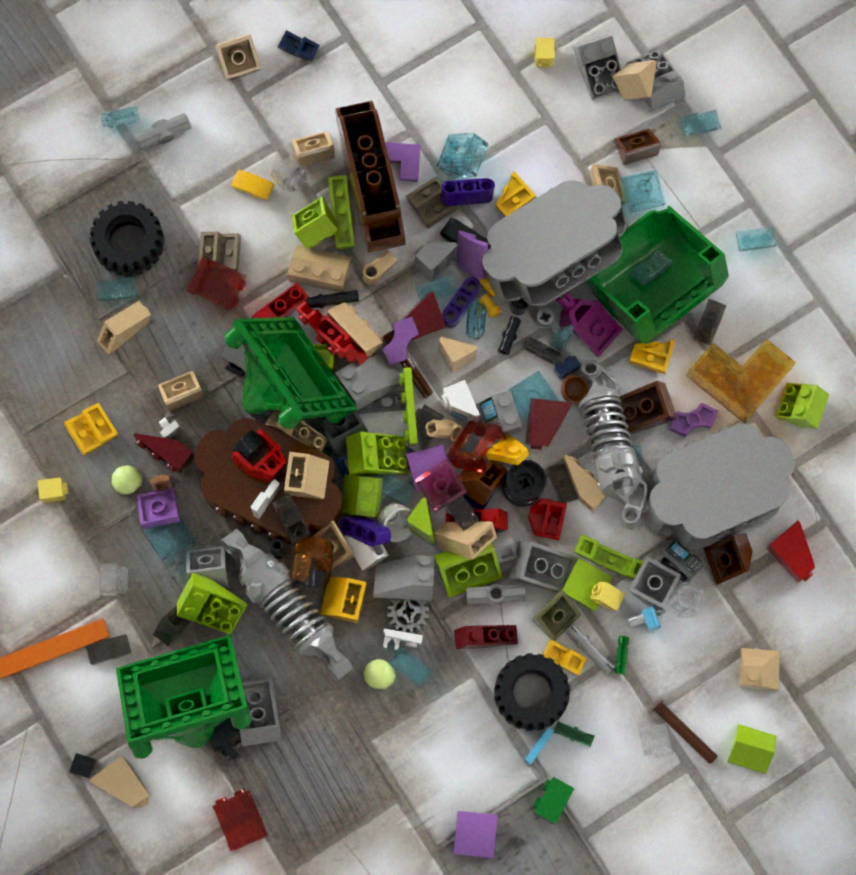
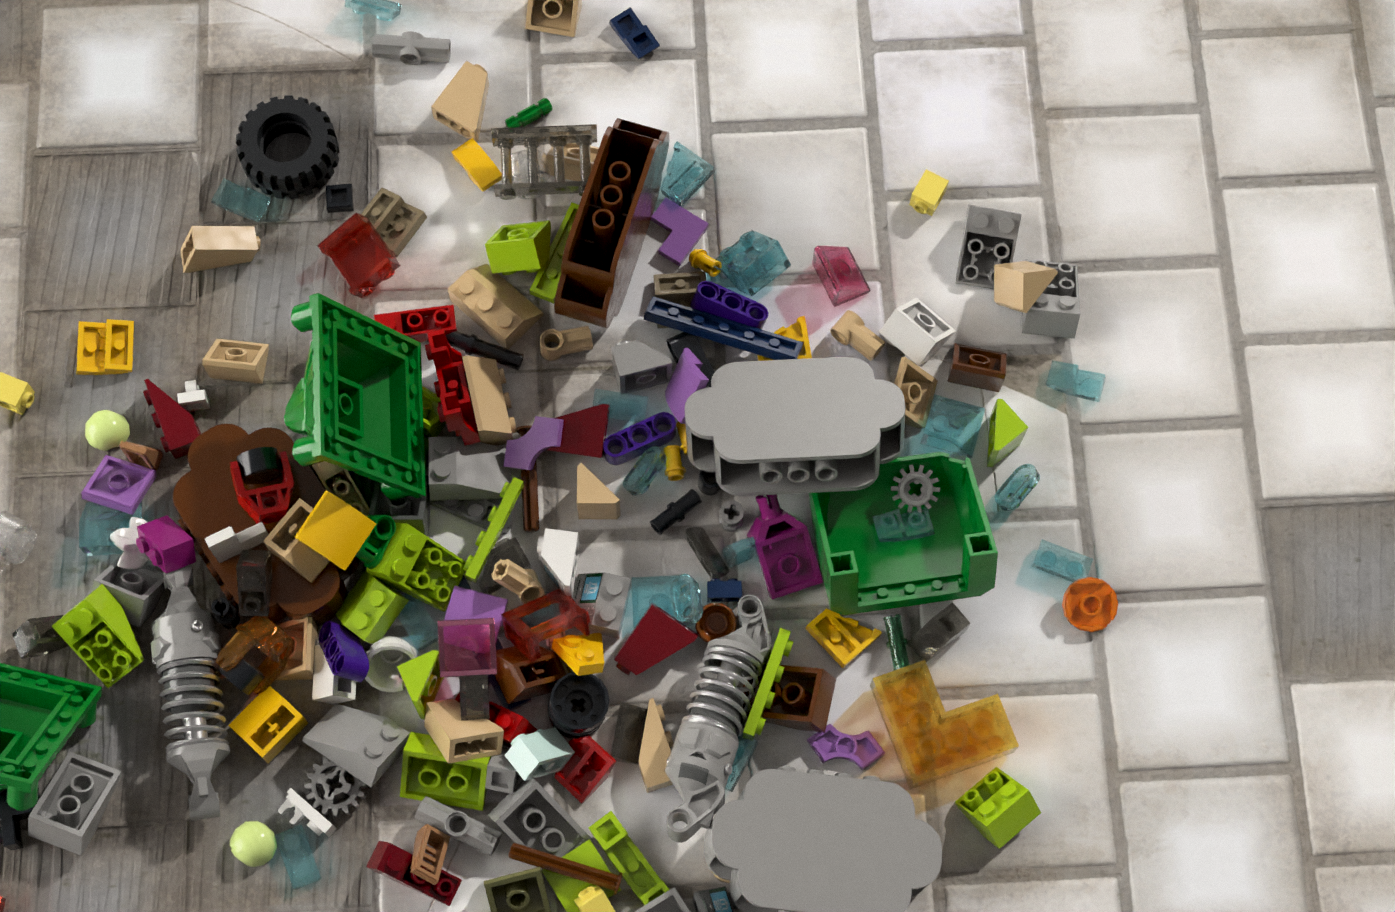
camera: 30 degrees right, 5 degrees down
none -> white plate [109,517,151,570]
none -> magenta brick [136,515,196,574]
none -> yellow slope [295,490,376,570]
none -> black tile [326,184,354,213]
none -> green piece [355,515,396,569]
none -> medium nougat slope [411,824,451,885]
none -> tan slope [431,61,489,142]
none -> clear smoke fence [491,124,597,200]
none -> green axle [505,98,553,133]
none -> light aqua brick [505,727,575,781]
none -> reddish brown axle [509,843,623,895]
none -> dark blue tile [643,296,803,360]
none -> clear light blue wing [661,141,715,207]
none -> clear light blue plate [670,574,703,626]
none -> yellow pin [689,249,722,277]
none -> lime plate [742,628,794,741]
none -> clear pink slope [812,246,871,307]
none -> tan piece [830,310,885,361]
none -> white slope [879,298,956,366]
none -> clear green pin [883,614,911,672]
none -> light grey gear [891,465,940,513]
none -> lime slope [987,399,1028,467]
none -> clear light blue plate [995,464,1040,511]
none -> orange tile [1062,577,1118,632]

